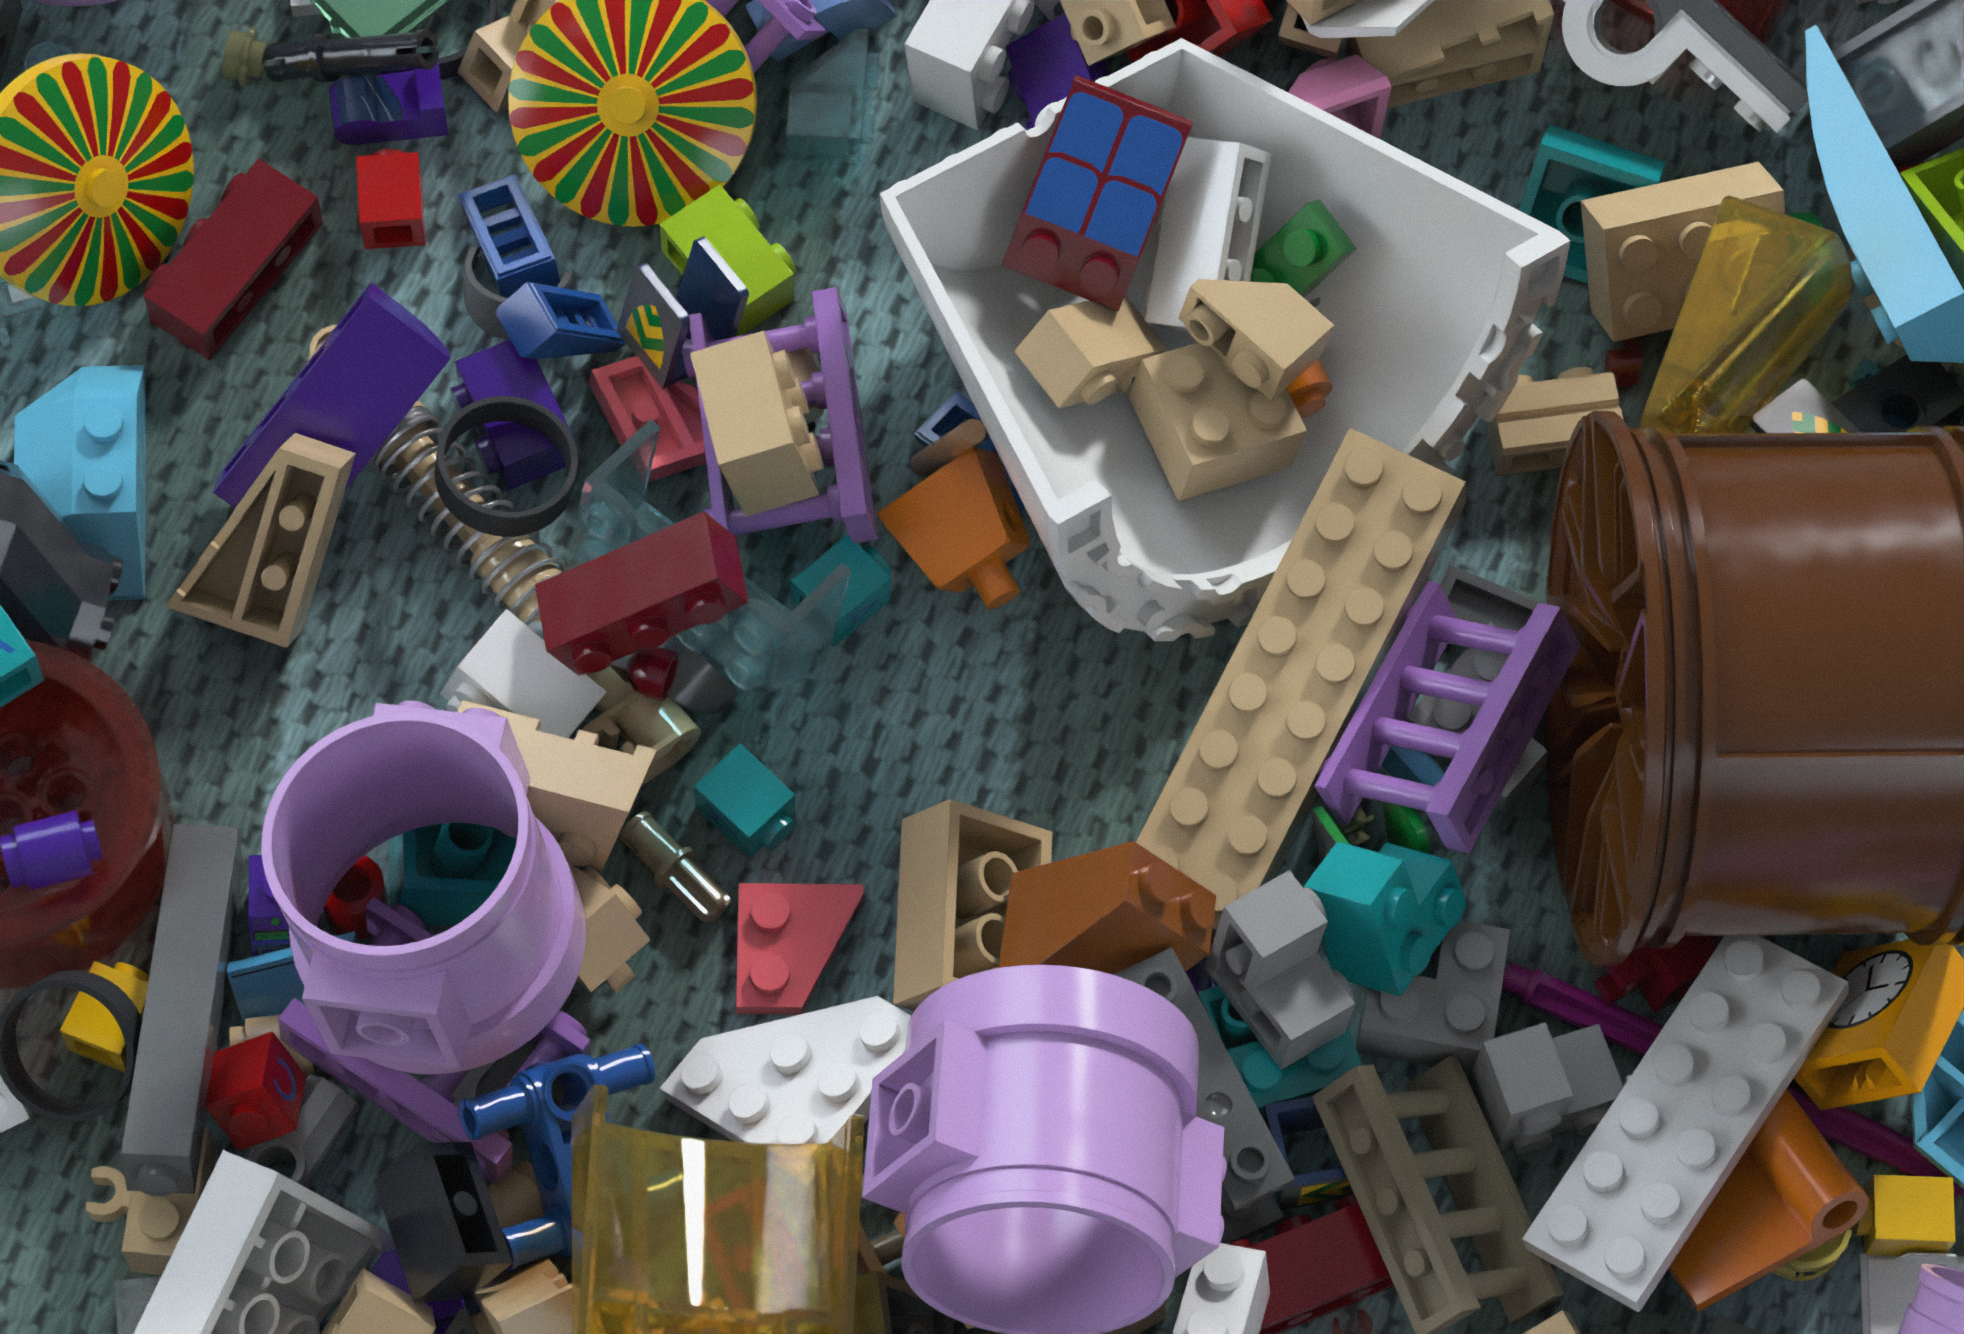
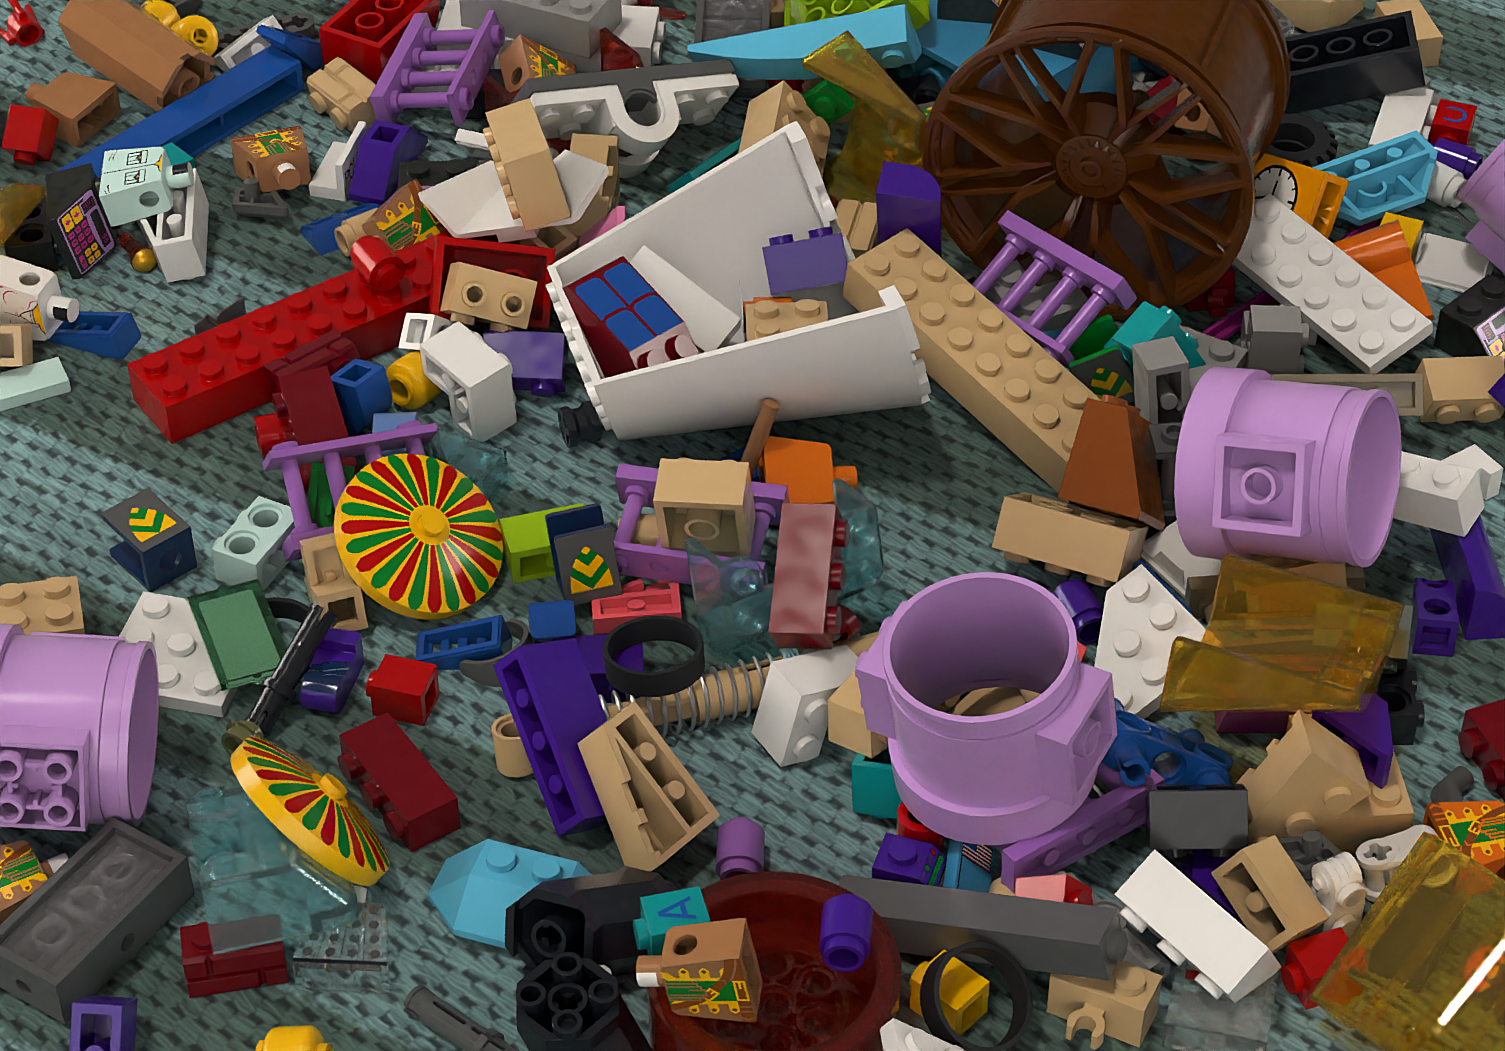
camera: 65 degrees left, 25 degrees down
tan slope [1178,279,1334,401] -> none
green plate [1250,199,1357,298] -> none
none -> medium lavender brick [715,817,765,890]
none -> dark purple brick [762,227,847,295]
none -> dark purple brick [876,161,942,258]
none -> dark purple brick [1052,580,1103,645]

